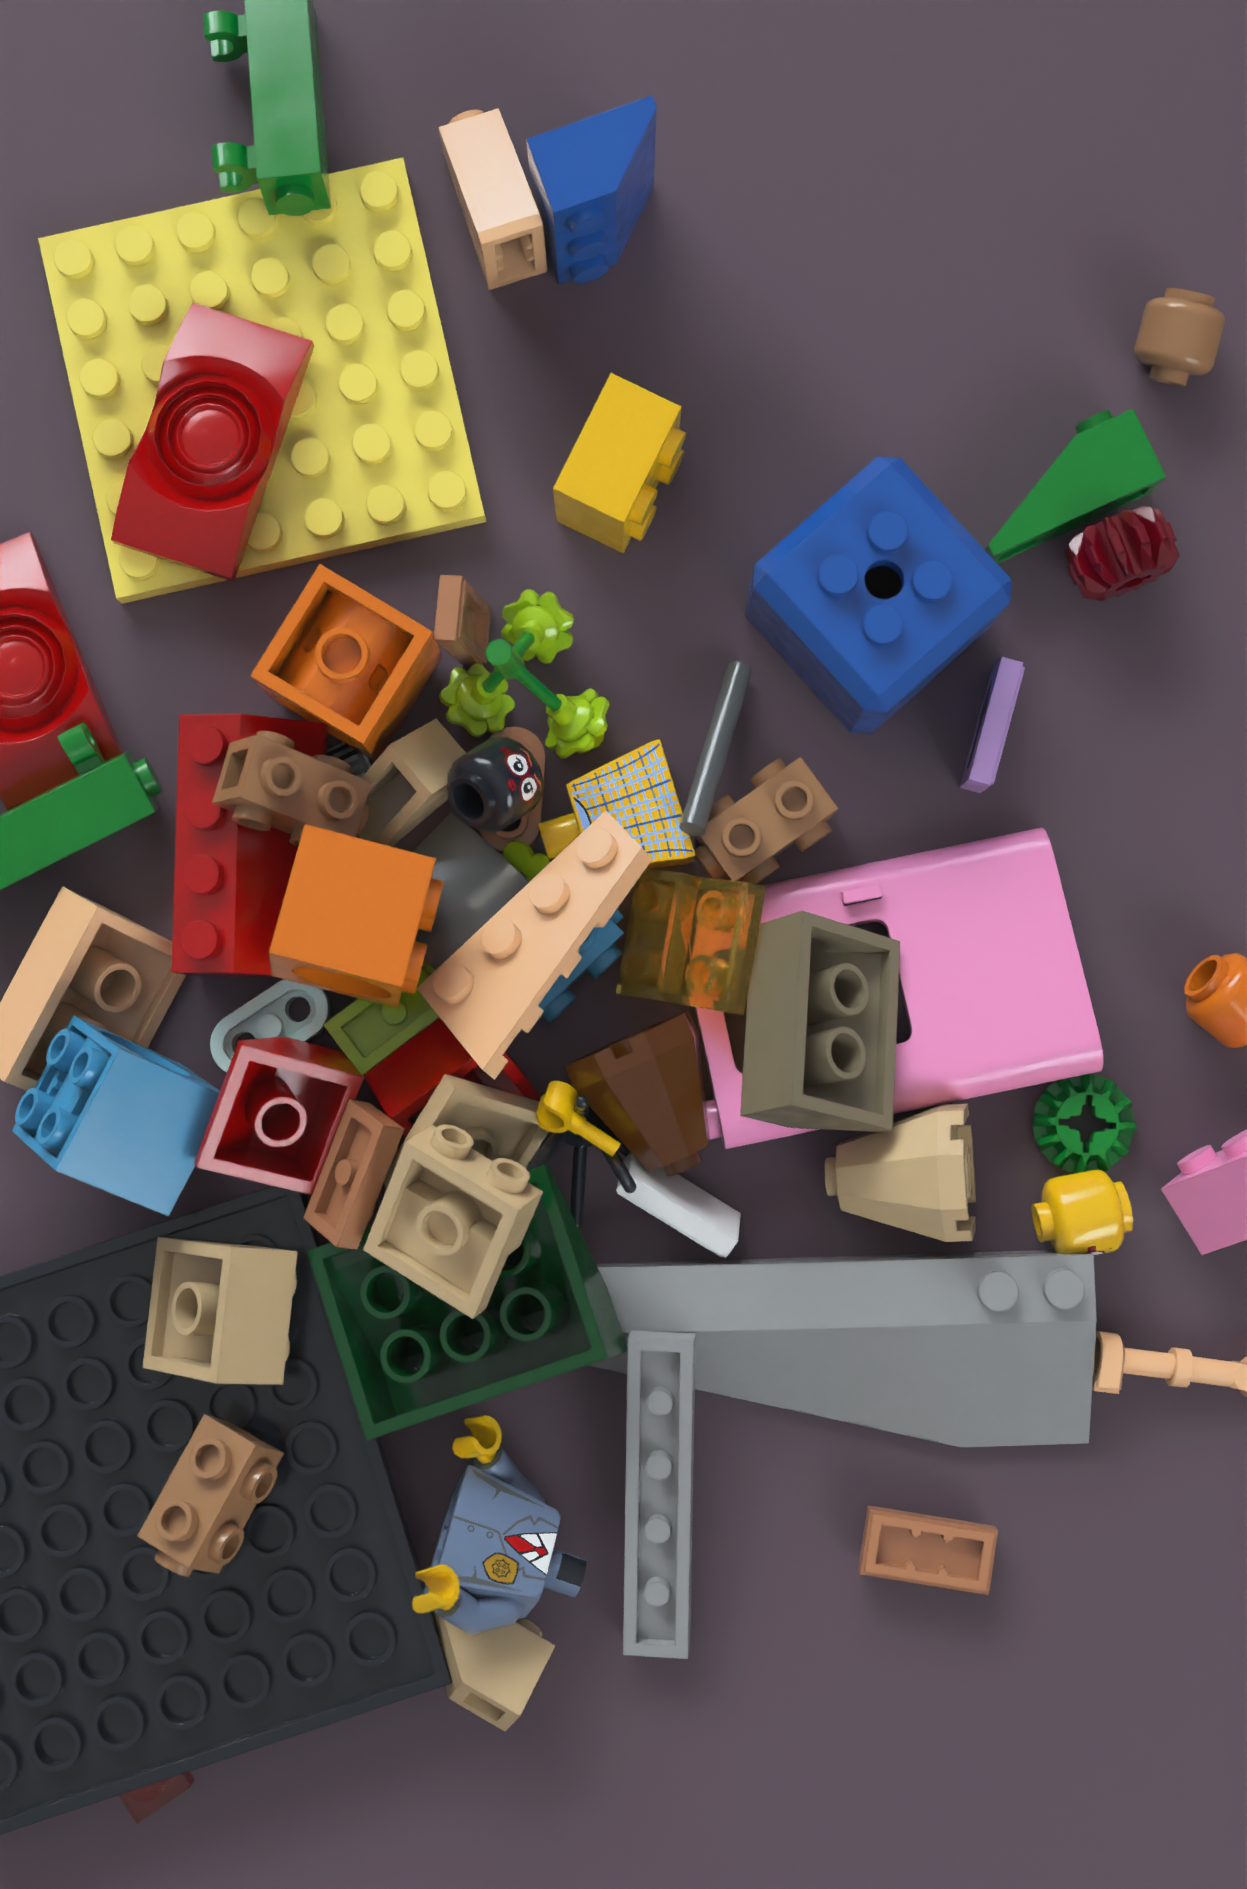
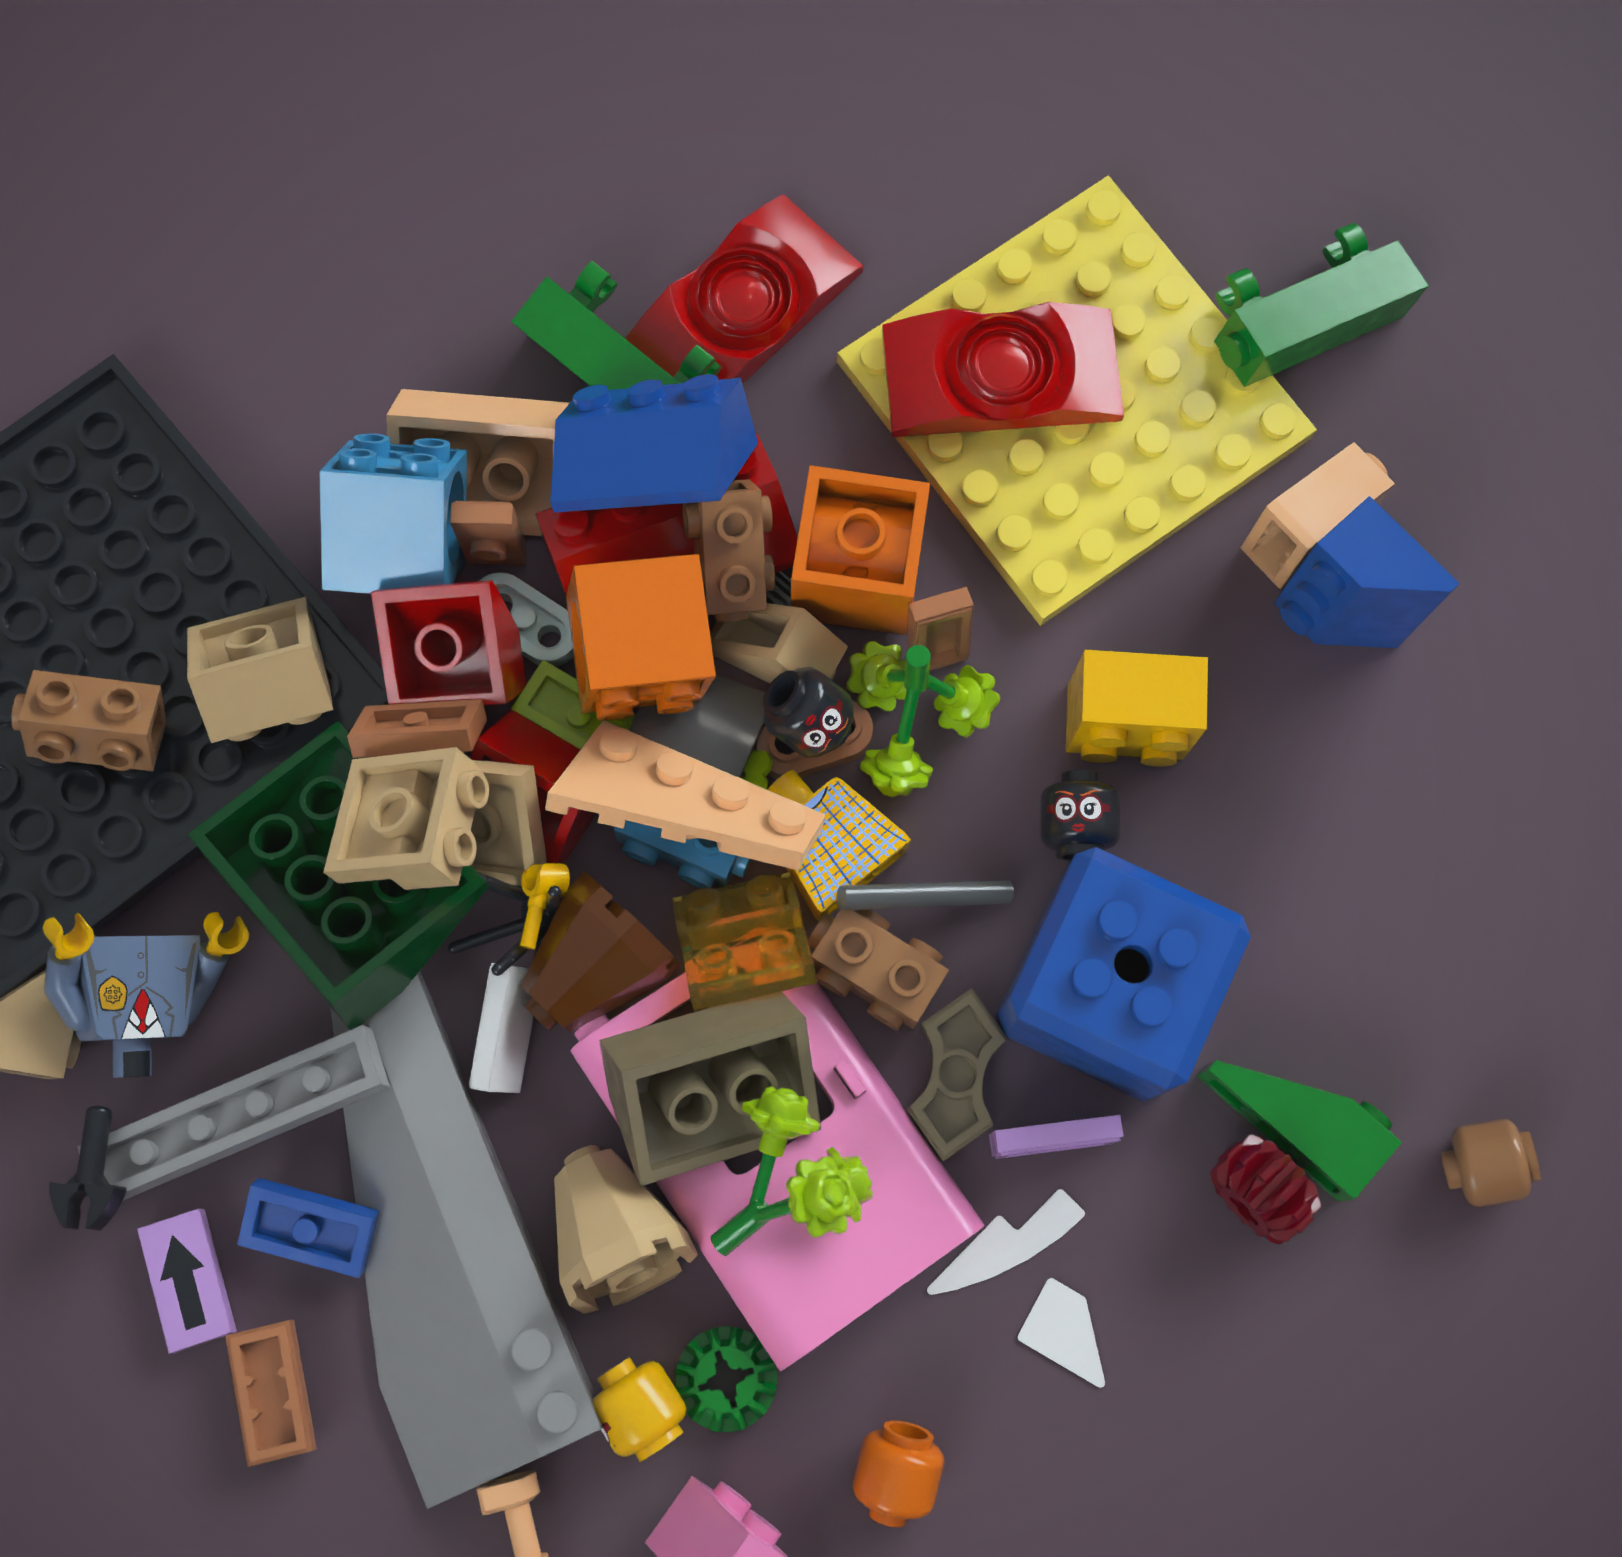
camera: 65 degrees right, 10 degrees down
none -> black bar [49,1106,127,1231]
none -> lavender tile [137,1208,237,1354]
none -> blue plate [237,1178,379,1278]
none -> nougat plate [450,501,527,565]
none -> blue slope [550,374,758,513]
none -> lime plant [711,1087,873,1256]
none -> dark tan tile [906,988,1007,1162]
none -> white sticker [927,1189,1085,1295]
none -> white sticker [1018,1278,1105,1388]
none -> black head [1040,770,1120,861]

